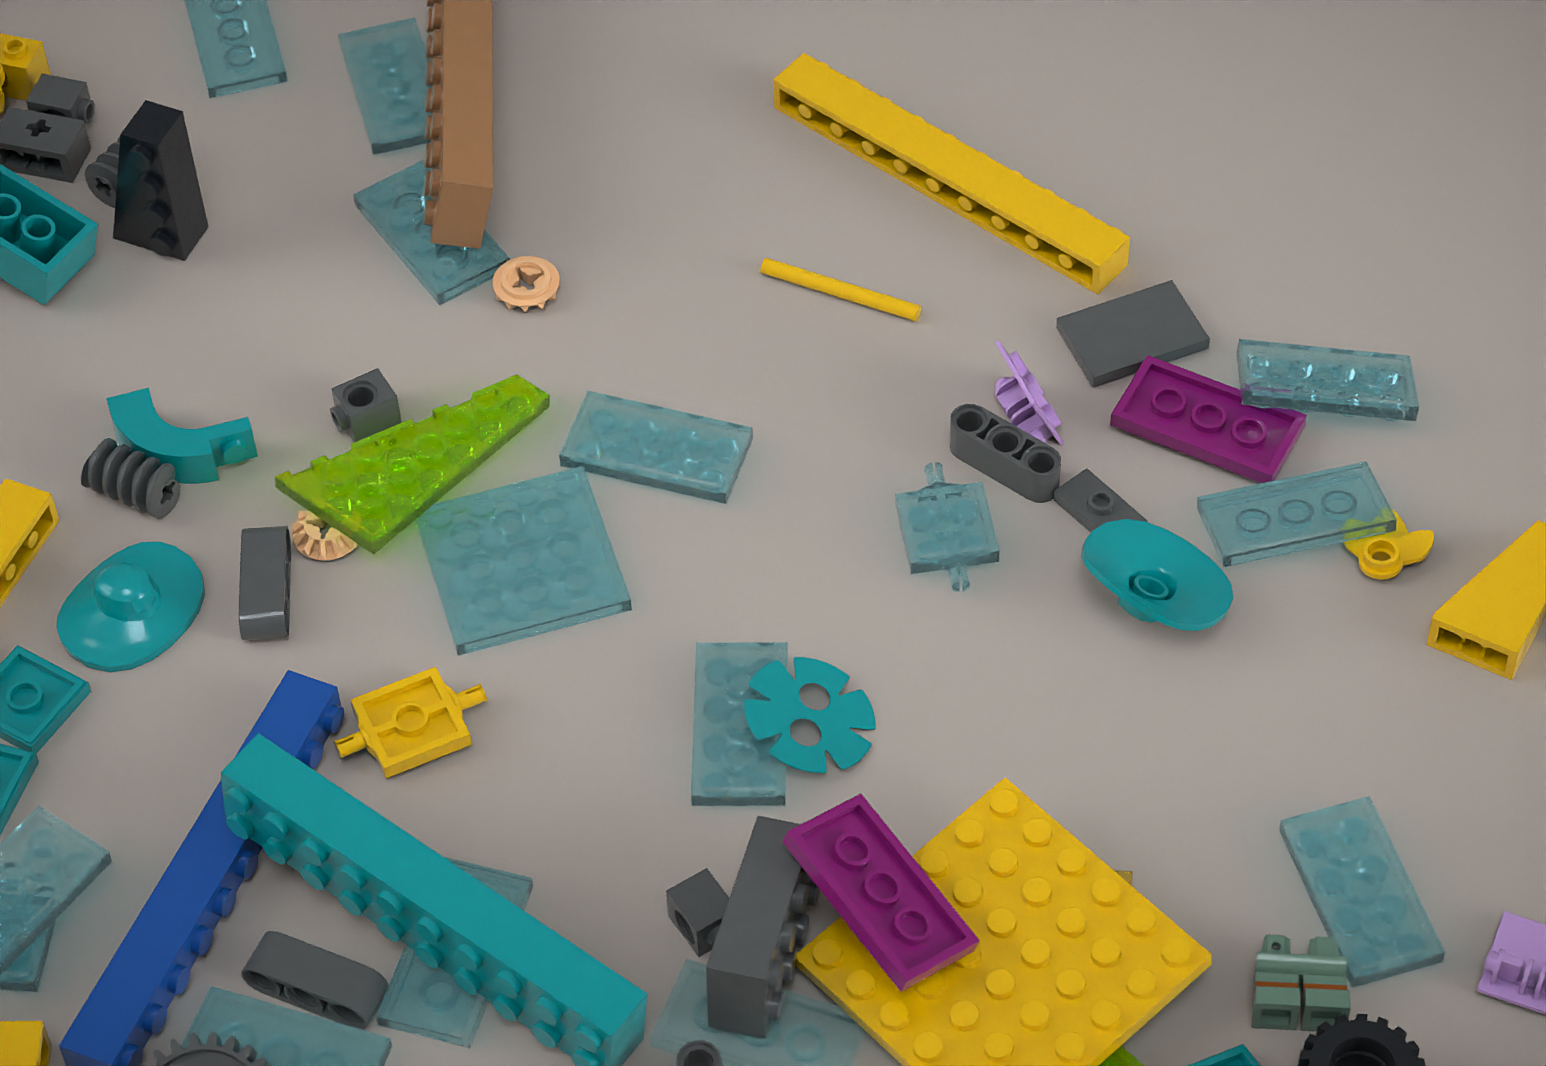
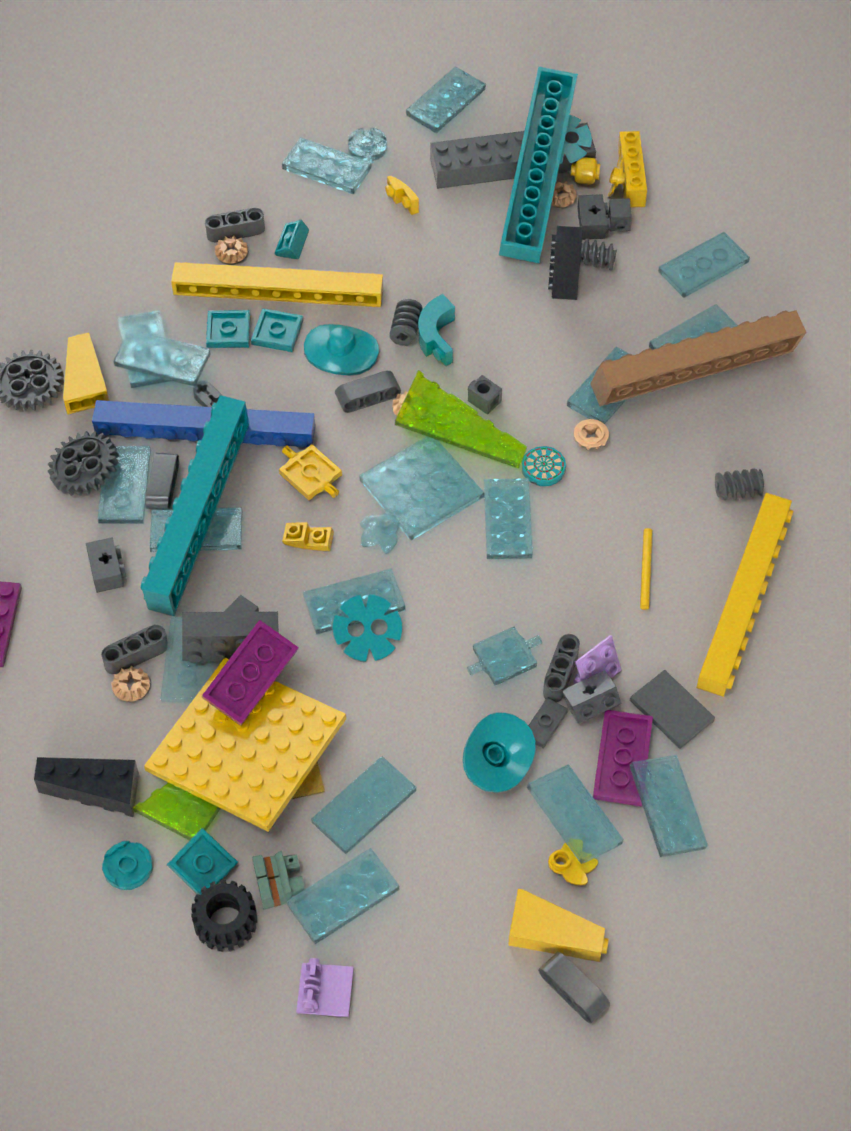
camera: 70 degrees right, 5 degrees up
none -> dark grey beam [193,381,223,407]
none -> yellow slope [282,522,334,551]
none -> clear light blue tile [311,756,416,854]
none -> clear light blue plate [360,513,399,554]
none -> teal tile [522,446,566,486]
none -> dark grey brick [562,670,622,724]
none -> dark grey piece [715,468,764,500]

